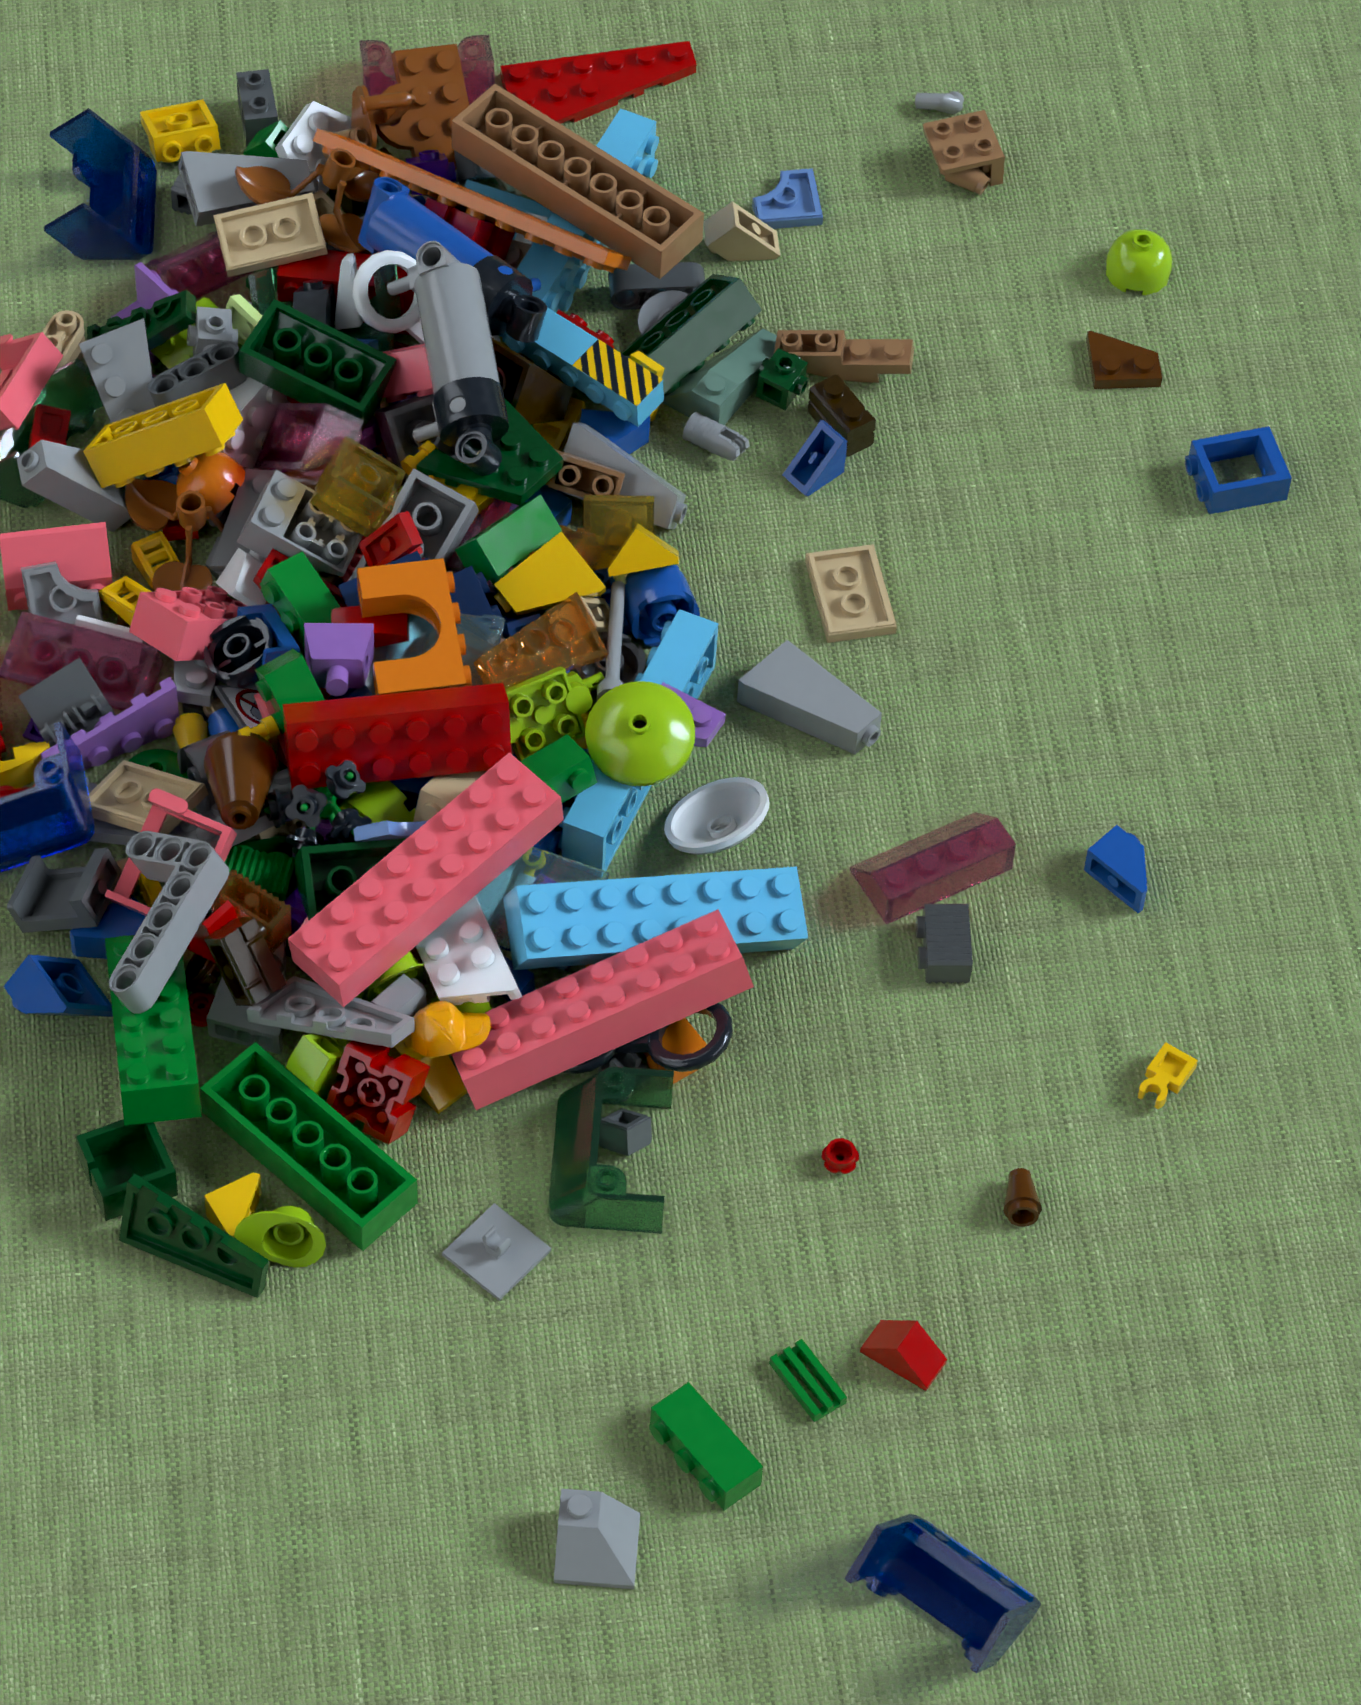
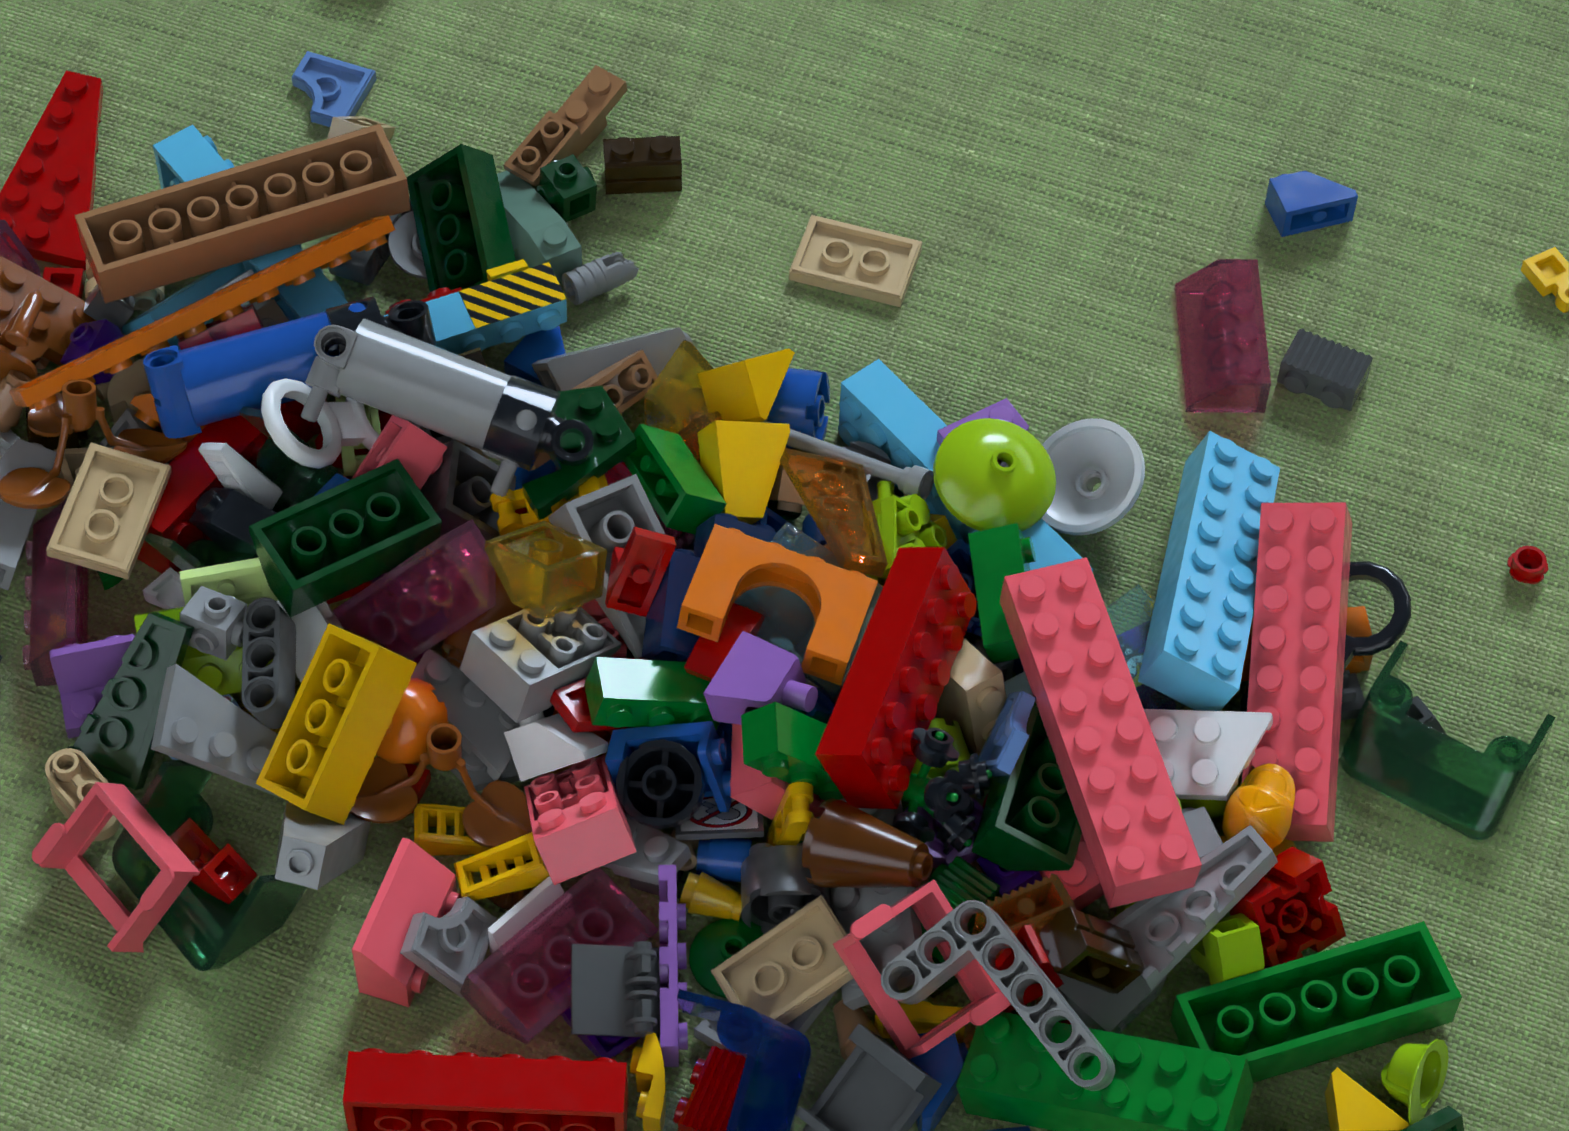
camera: 60 degrees left, 0 degrees up
light grey piece [442,1203,551,1301] -> none
light grey slope [737,640,882,754] -> none
blue slope [782,420,847,496] -> none

